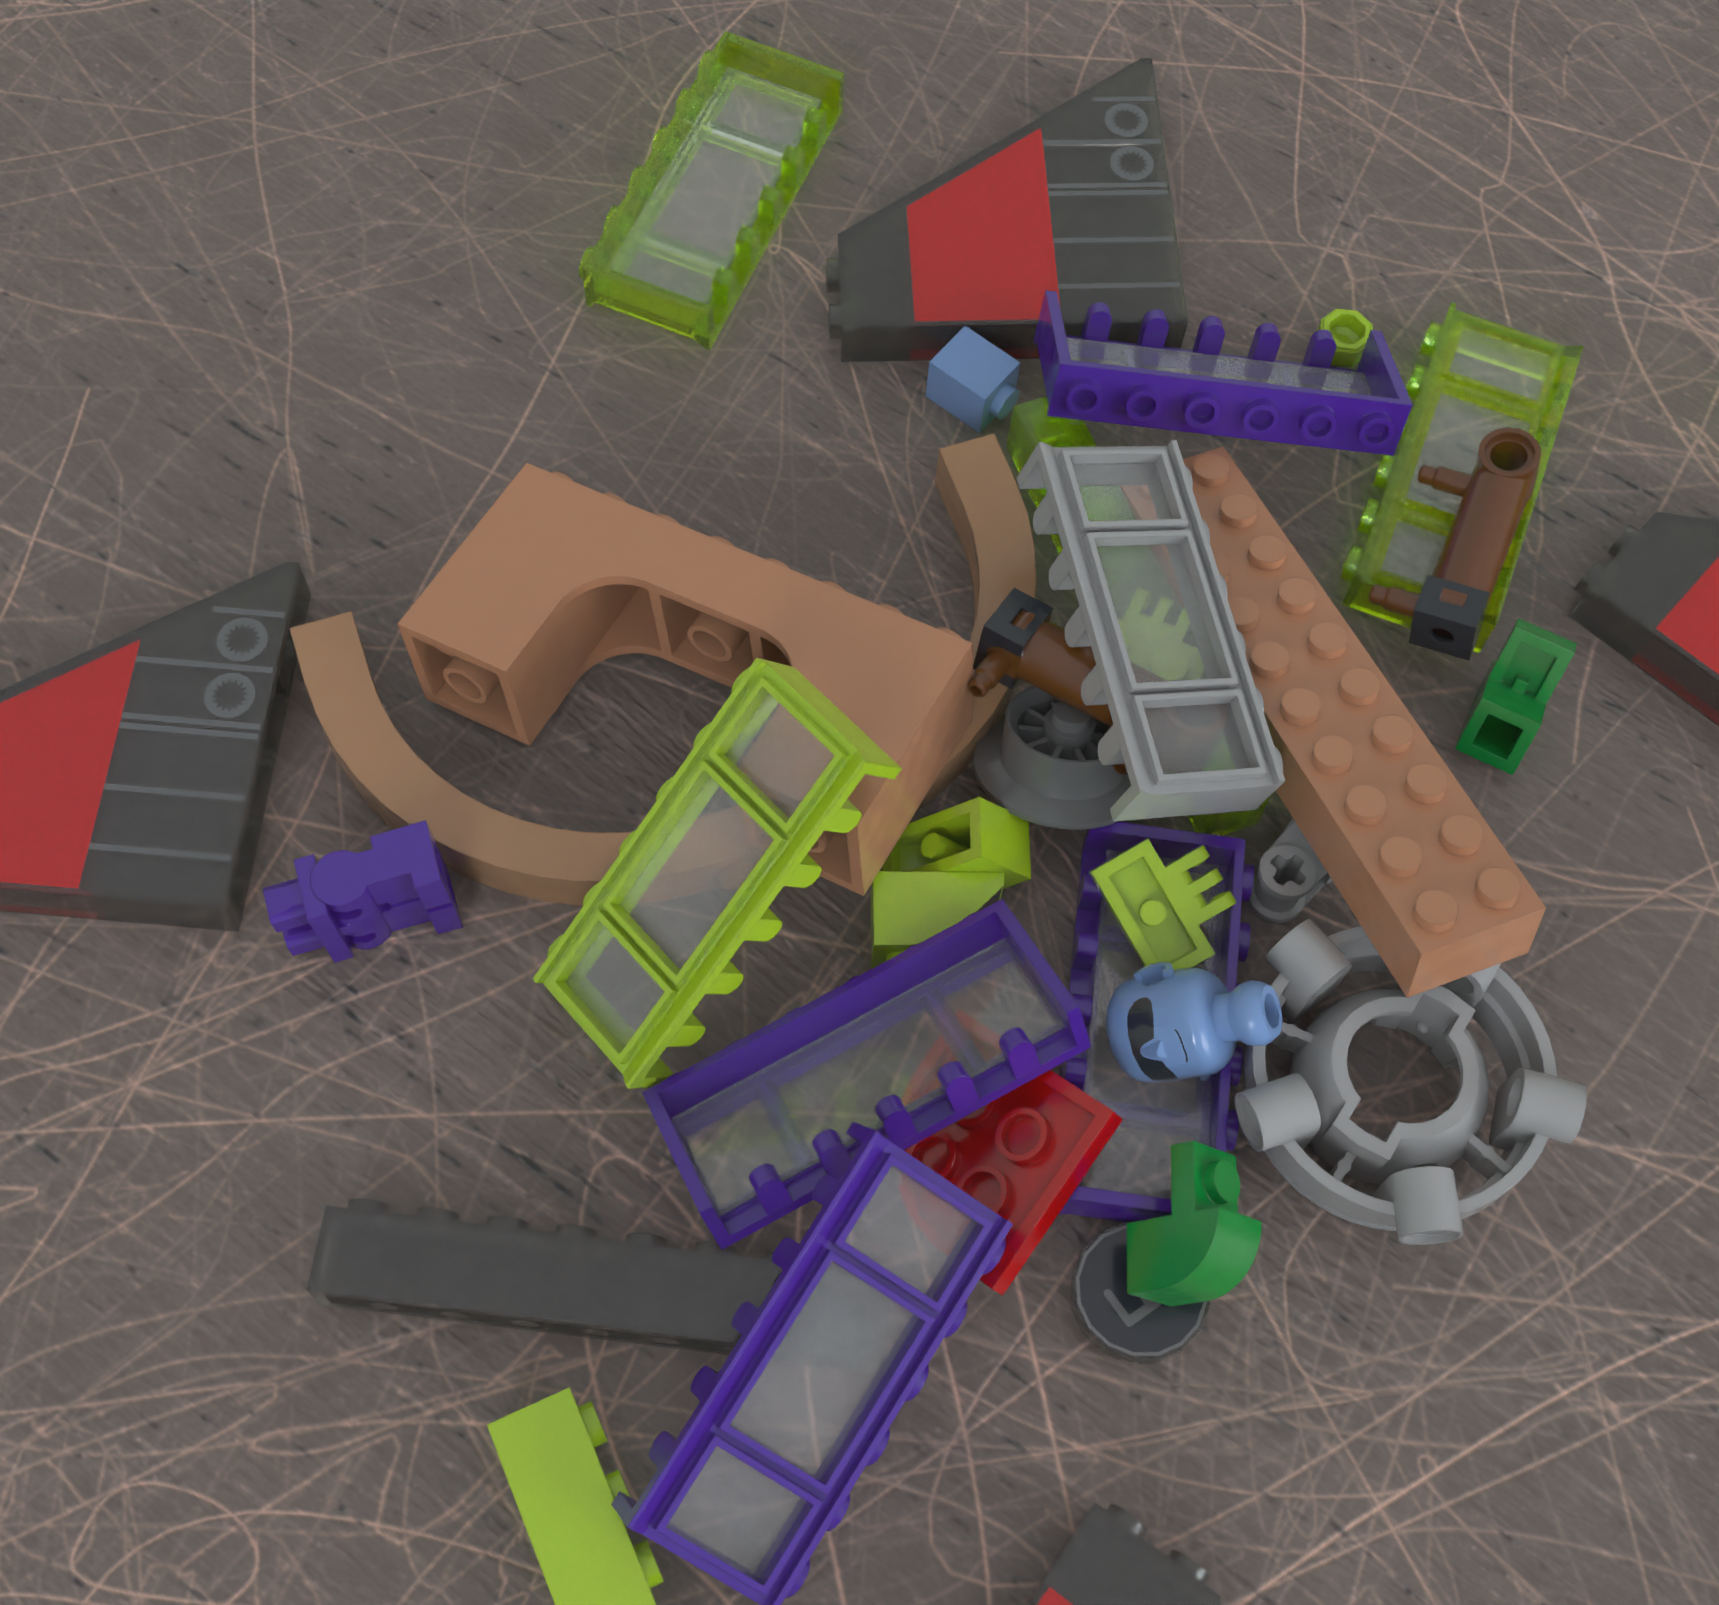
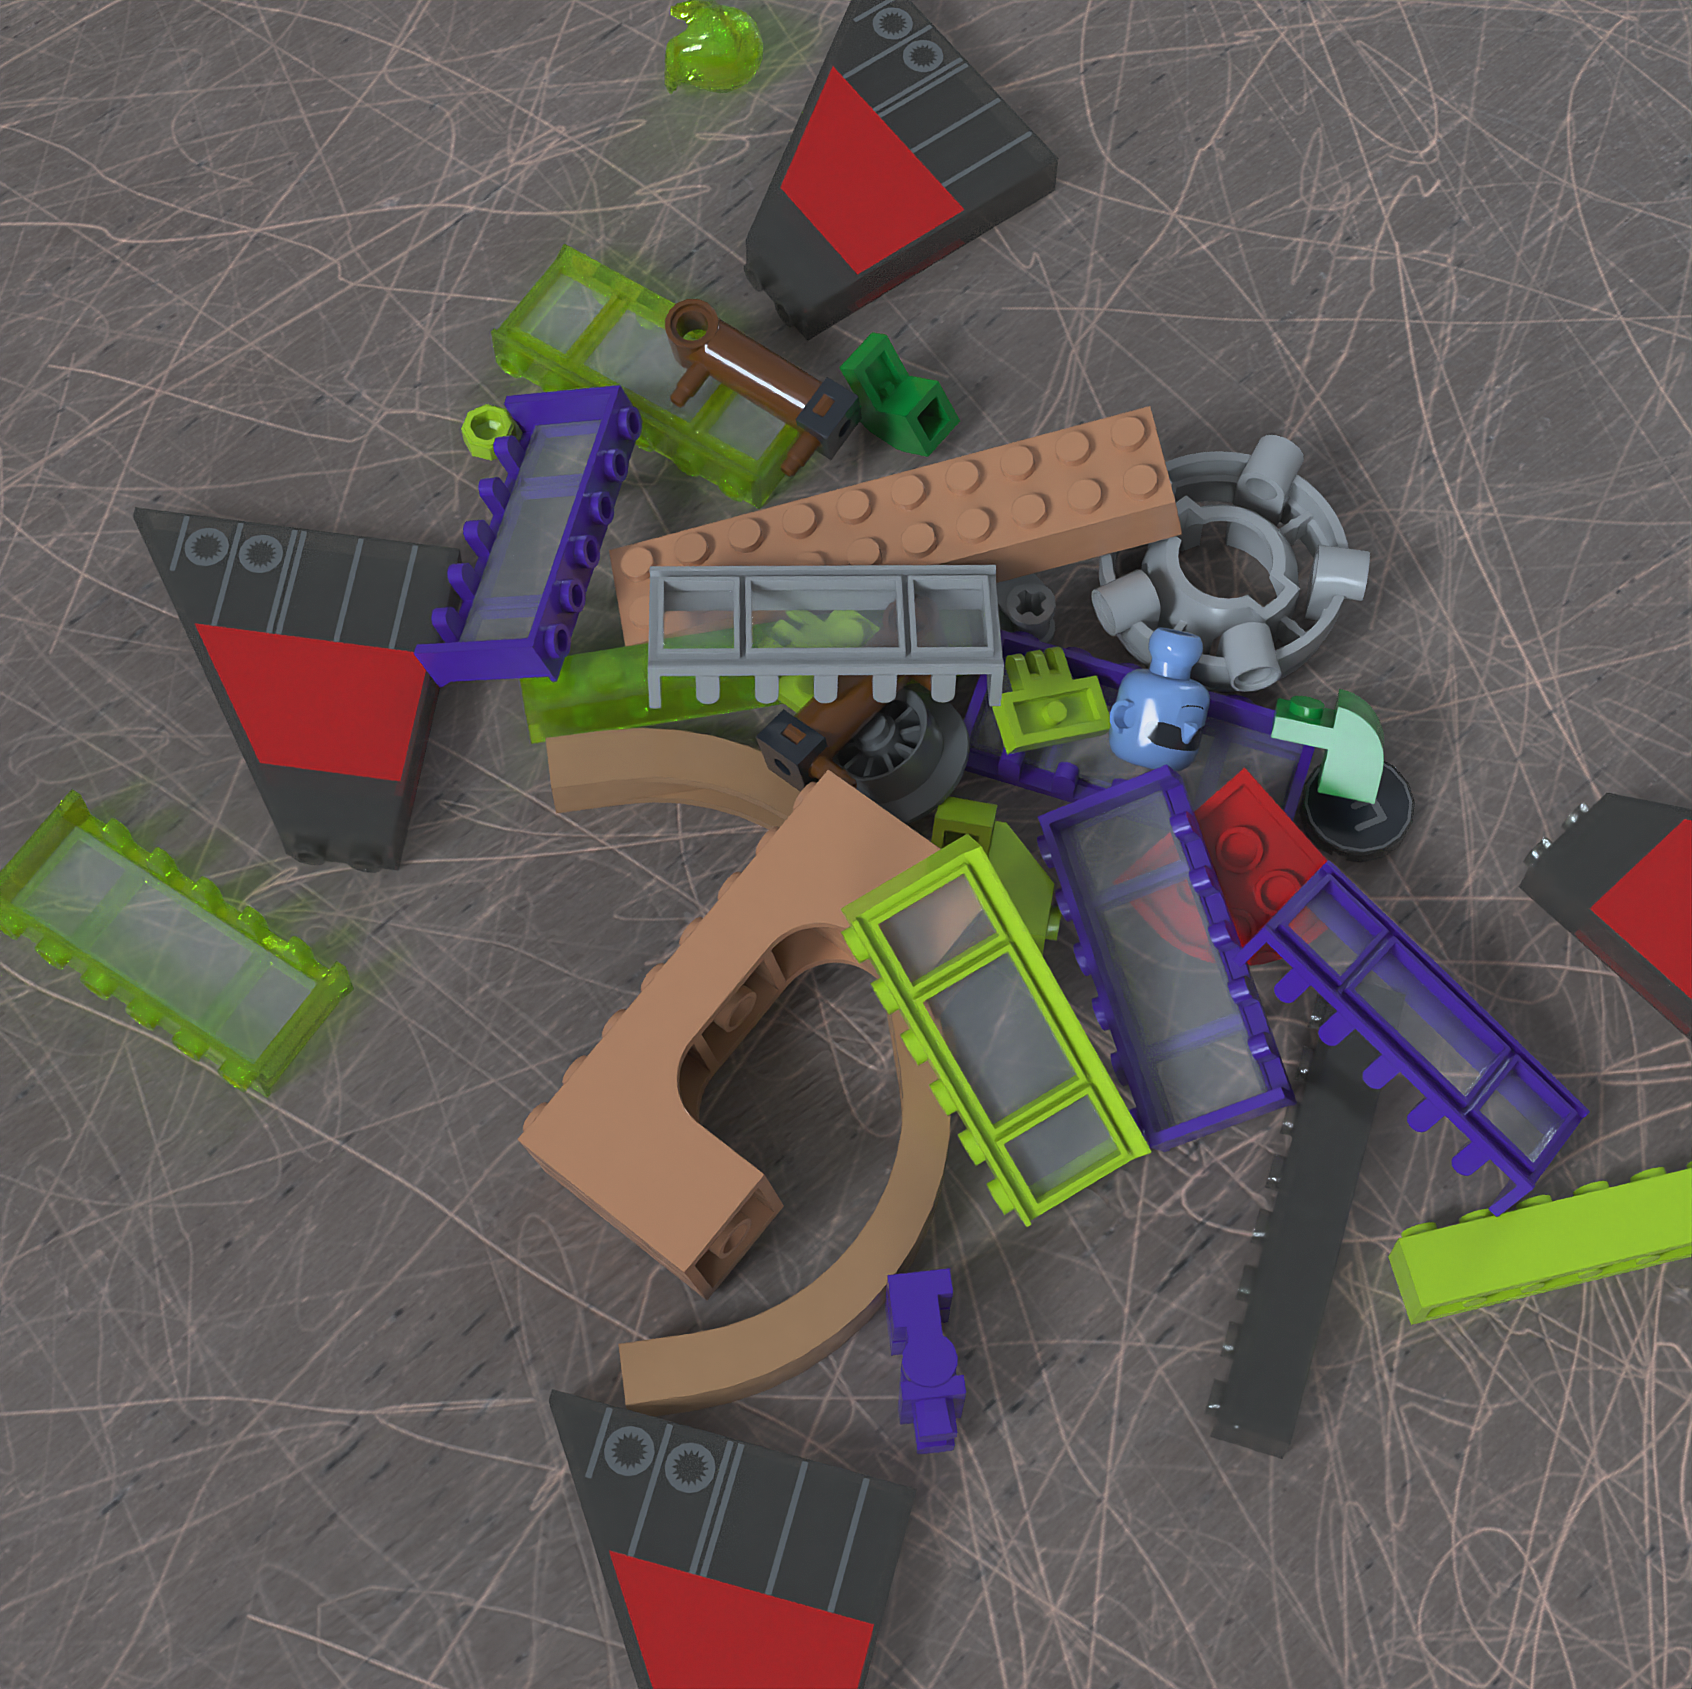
camera: 75 degrees left, 0 degrees up
medium blue brick [926,326,1020,433] -> none

